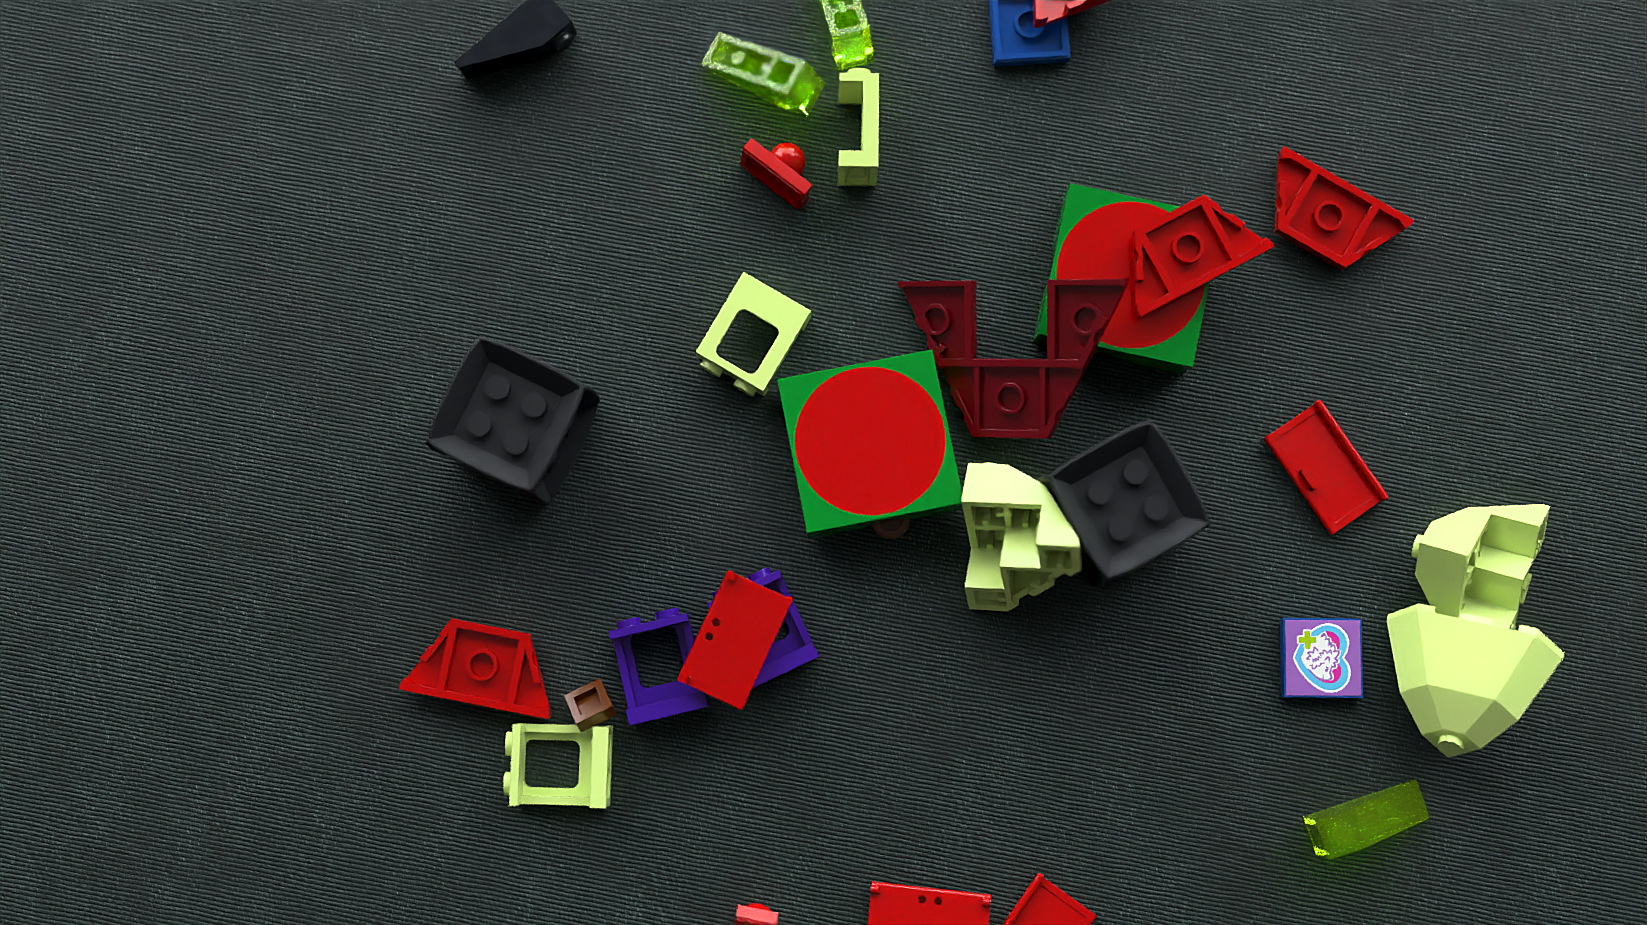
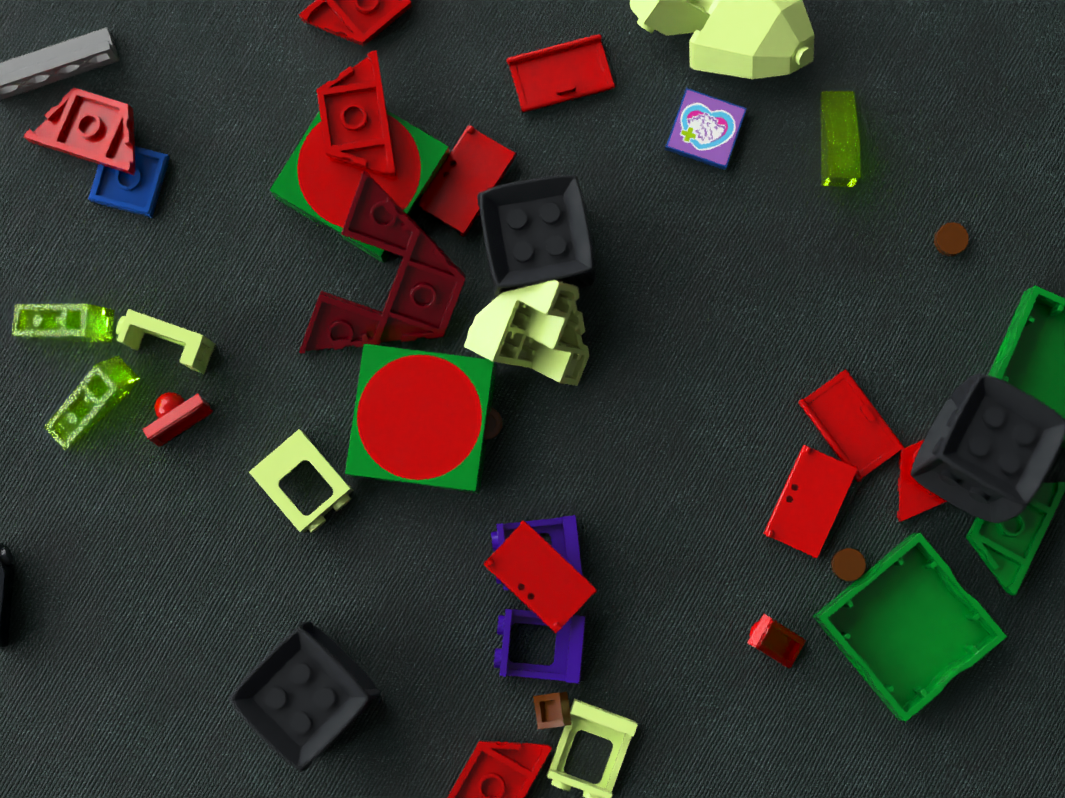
camera: 70 degrees left, 0 degrees up
none -> red door [416,125,517,236]

